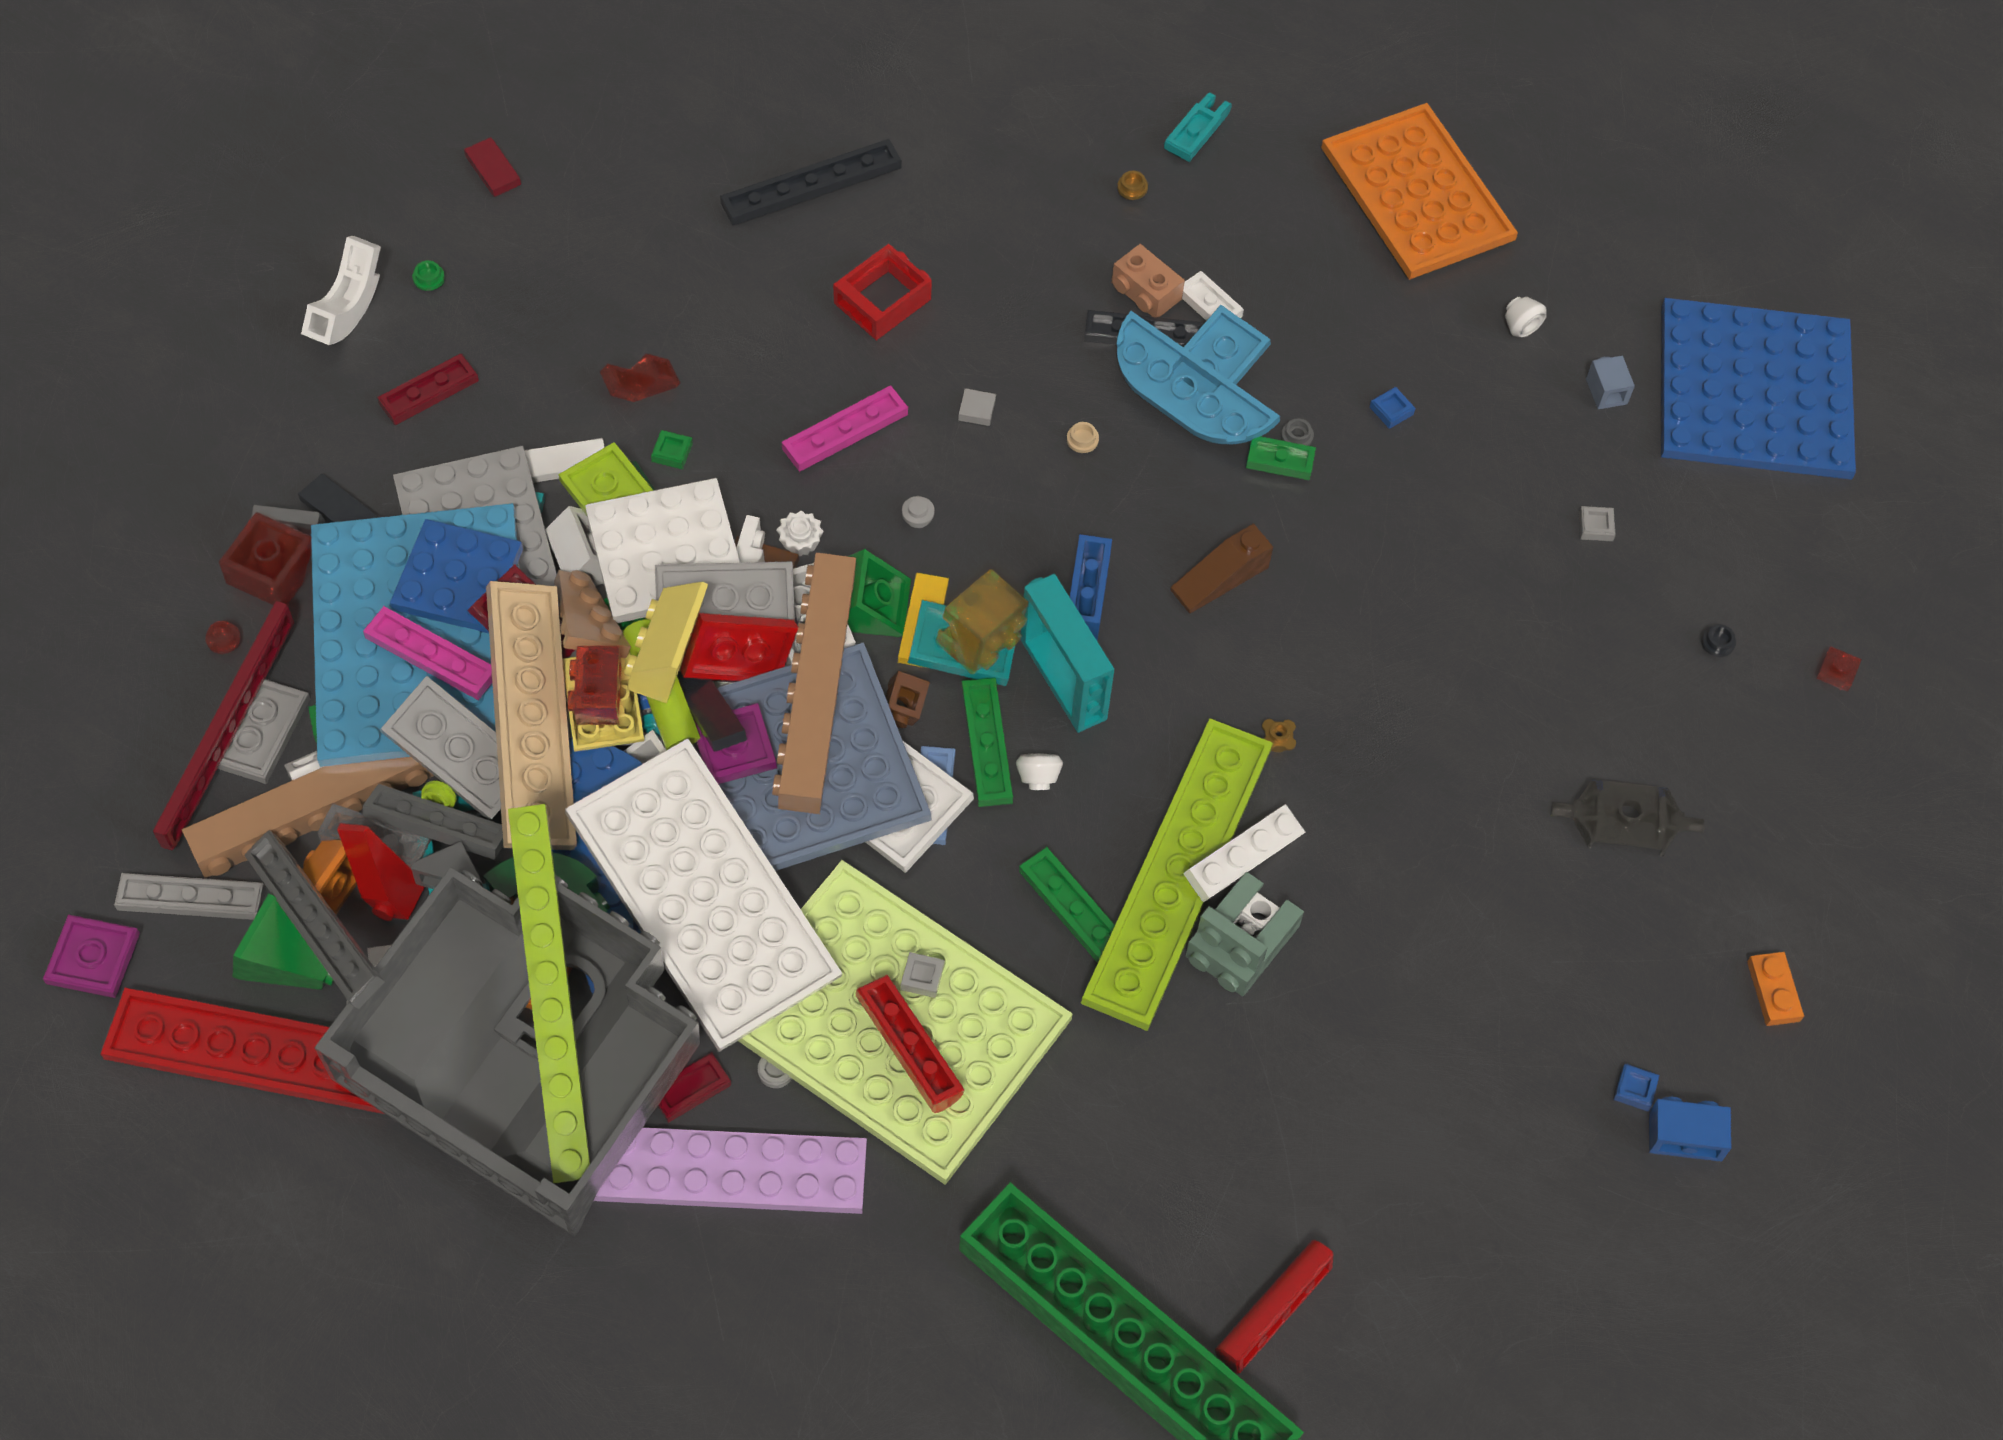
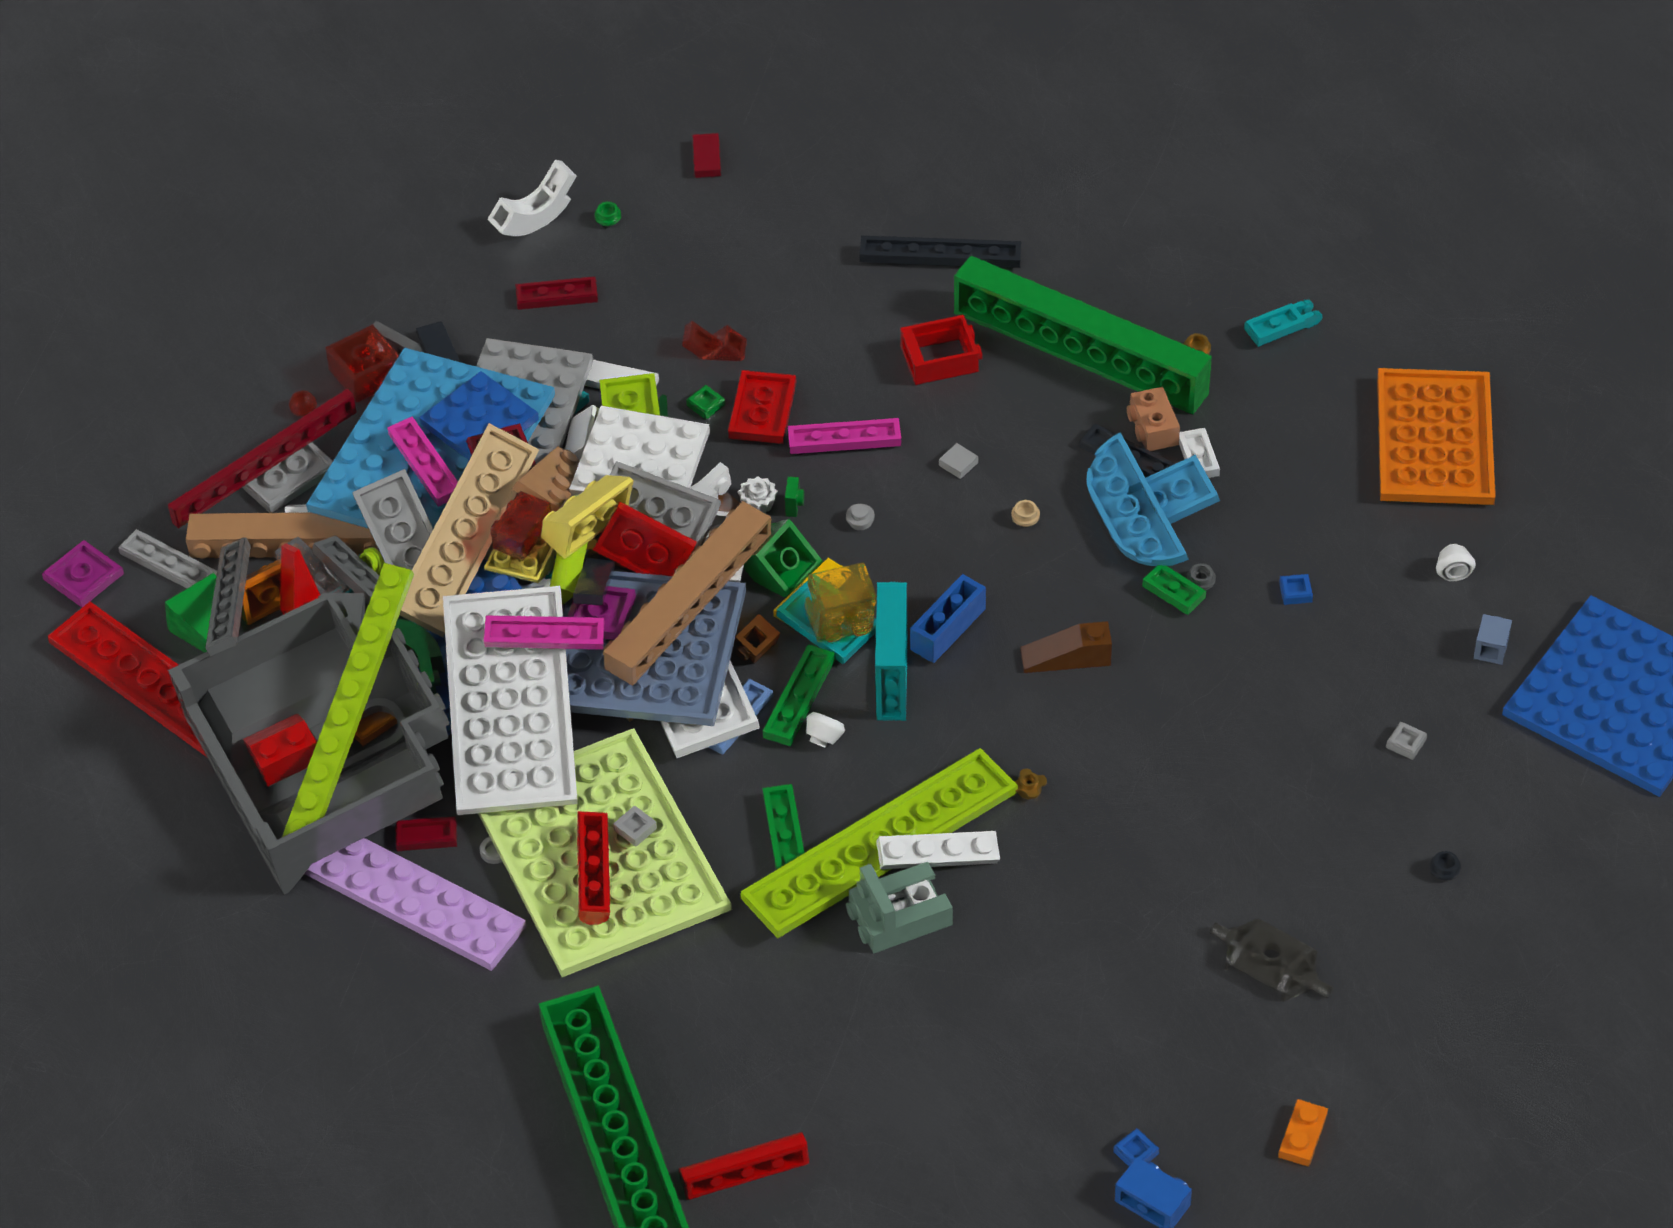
camera: 35 degrees right, 10 degrees down
clear red plate [1816,646,1862,691] -> none
none -> red slope [243,714,317,787]
none -> dark pink plate [484,615,605,650]
none -> red plate [728,370,797,444]
none -> green plate [785,477,805,517]
none -> green brick [954,256,1212,415]

